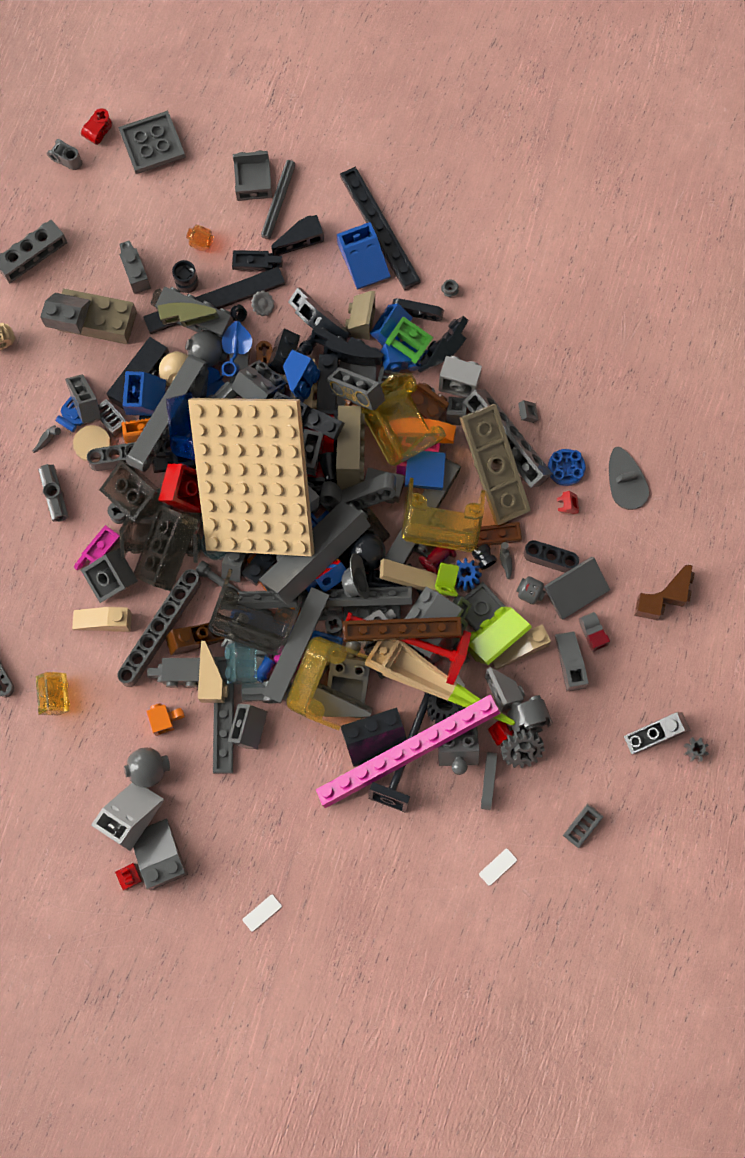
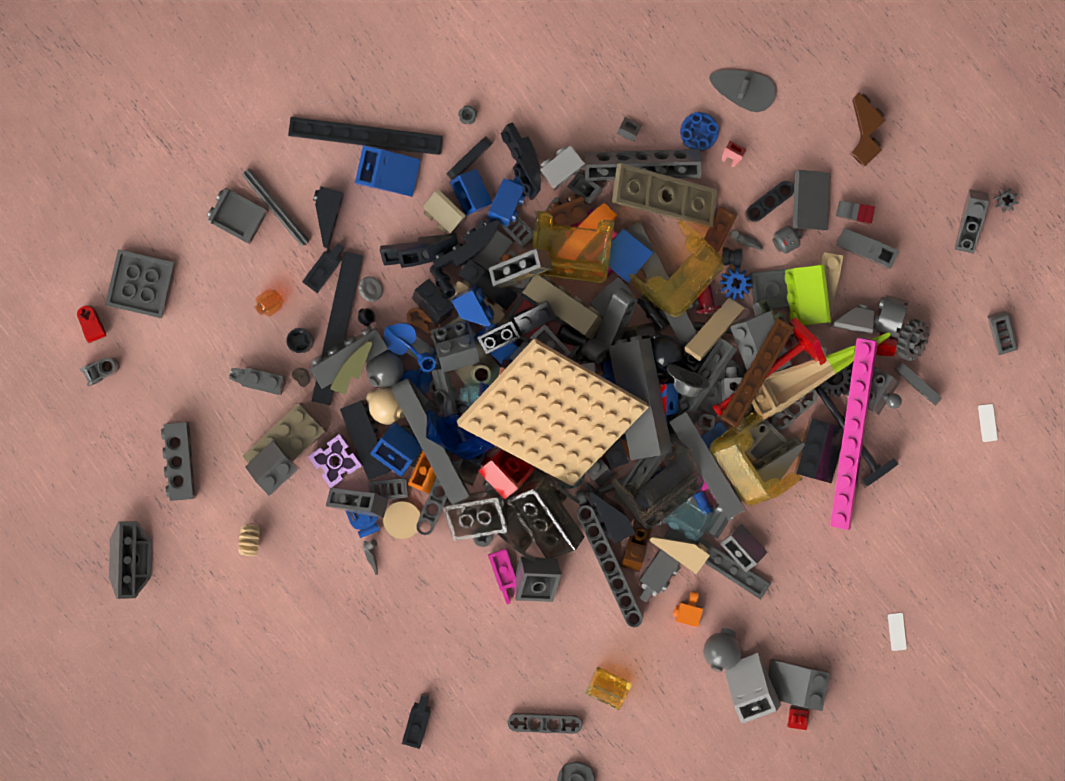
camera: 55 degrees left, 15 degrees up
dark grey piece [38,464,69,522] -> none
tan slope [72,607,132,632] -> none
bright green plate [385,317,434,364] -> none
lime bracket [435,563,459,597] -> none
none -> lavender brick [308,434,363,488]
none -> black slope [584,483,636,544]
none -> black pin [637,294,670,331]
none -> dark grey beam [771,389,818,430]

